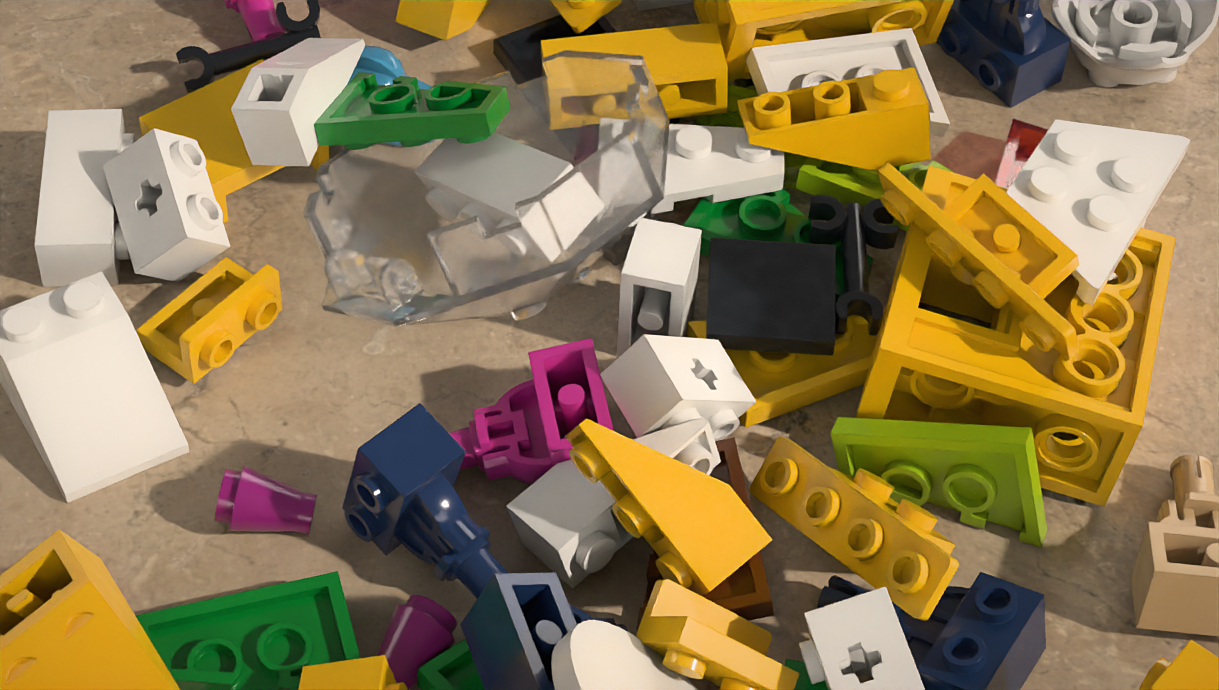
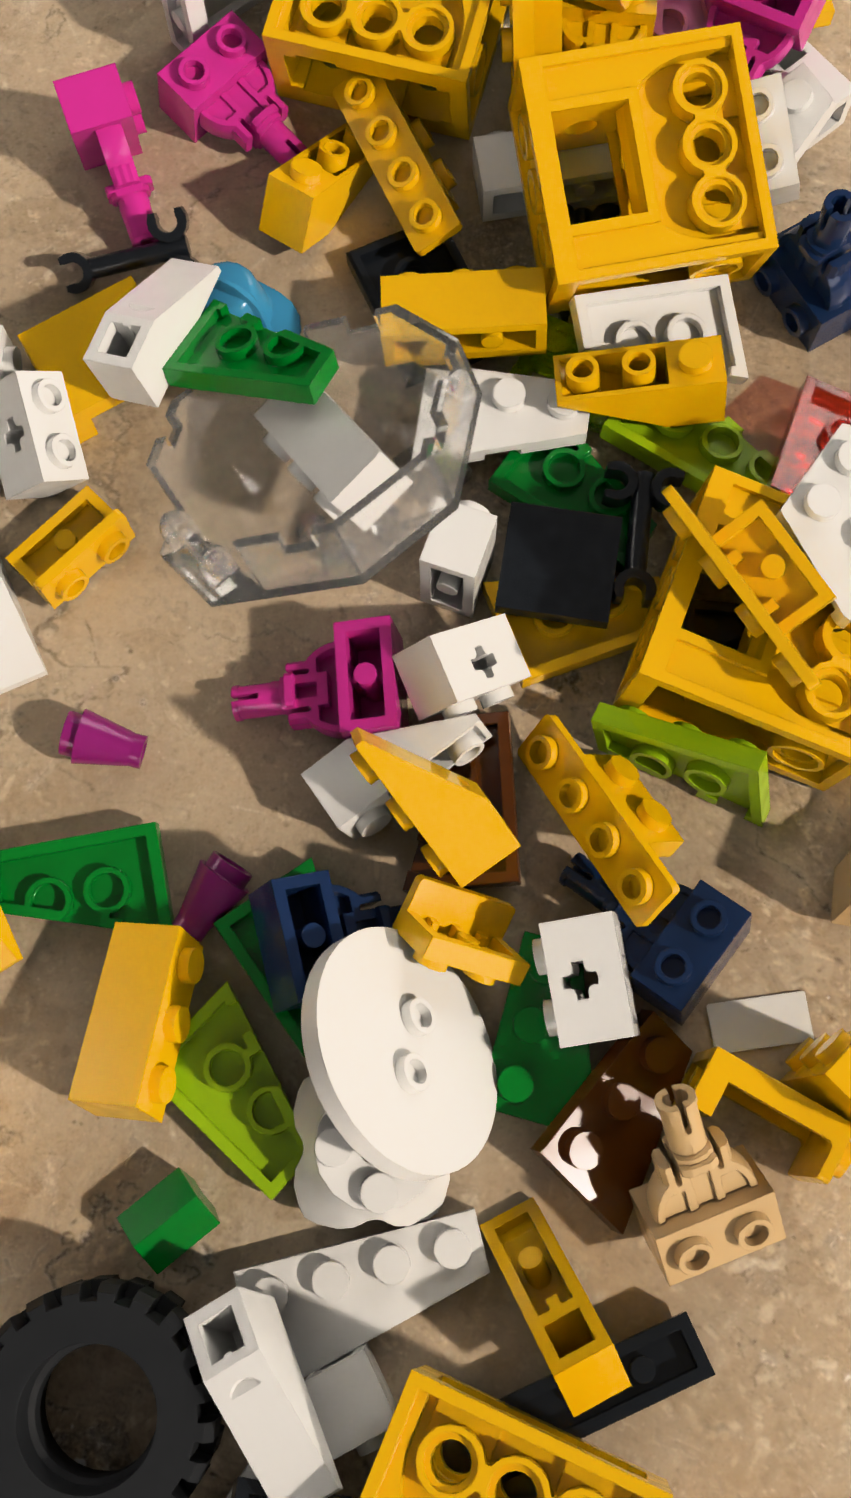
camera: 10 degrees right, 25 degrees up
dark blue brick [342,403,509,599] -> none

